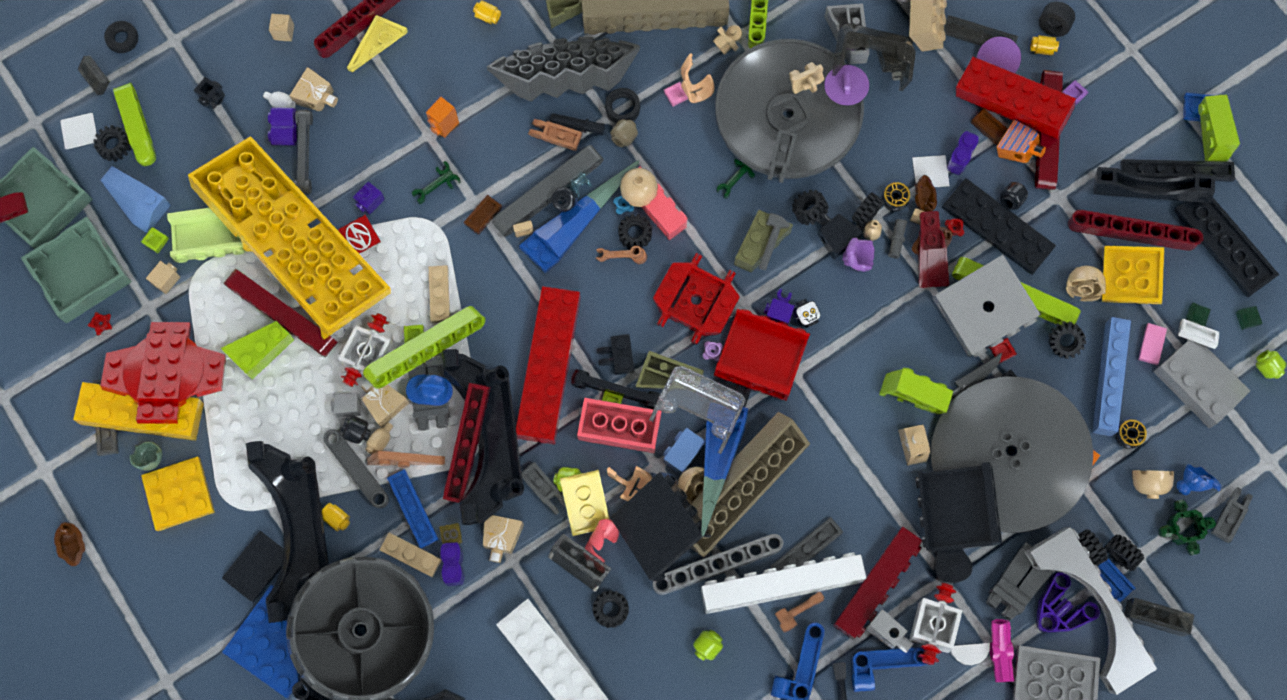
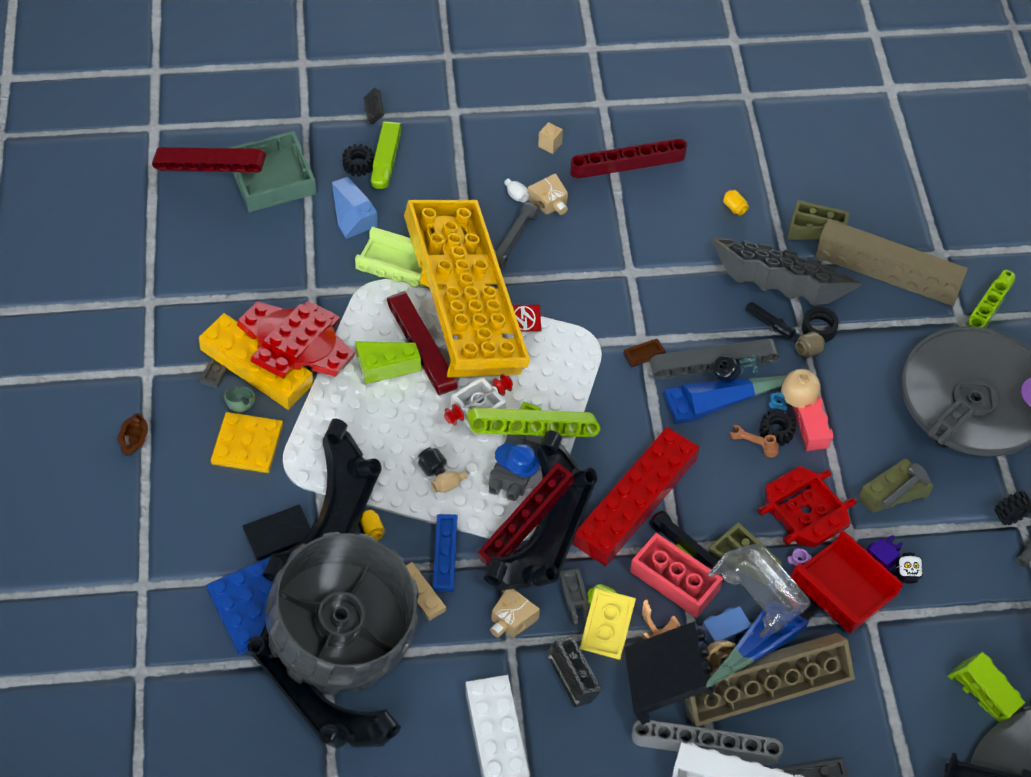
camera: 25 degrees right, 20 degrees down
sand green tile [21,217,132,323] -> none
white sticker [60,113,97,149] -> none
red plate [88,312,112,336] -> none
black tyre [104,21,139,53] -> none
lime plate [141,227,169,253] -> none
tan brick [146,261,180,294] -> none
black brick [194,77,225,109] -> none
dark purple brick [268,108,297,146] -> none
dark grey piece [323,429,389,509] -> none
light grey brick [331,393,361,418] -> none
light yellow wing [347,15,408,72] -> none
dark purple brick [353,181,385,215] -> none
tan torso [361,380,409,428] -> none
nougat wing [367,451,445,468] -> none
dark green bar [412,161,461,204] -> none
orange brick [426,97,459,138] -> none
tan plate [429,265,450,323] -> none
clear yellow tile [439,523,463,544] -> none
dark purple brick [441,542,465,586] -> none
tan tile [513,220,534,238] -> none
nougat hinge [528,119,582,151] -> none
coral helmet [585,519,619,572] -> none
black tyre [593,590,629,628] -> none
black hinge [597,334,635,375] -> none
bright pink tile [664,82,688,107] -> none
light nougat helmet [681,53,715,103] -> none
tan hips [713,25,742,55] -> none
dark green bar [716,159,755,199] -> none
tan hips [789,62,824,94] -> none
black tyre [792,189,829,226] -> none
black torso [818,214,863,260] -> none
medium lavender hair [842,238,875,272] -> none
tan plant [863,220,882,241] -> none
tan torso [898,425,930,466] -> none

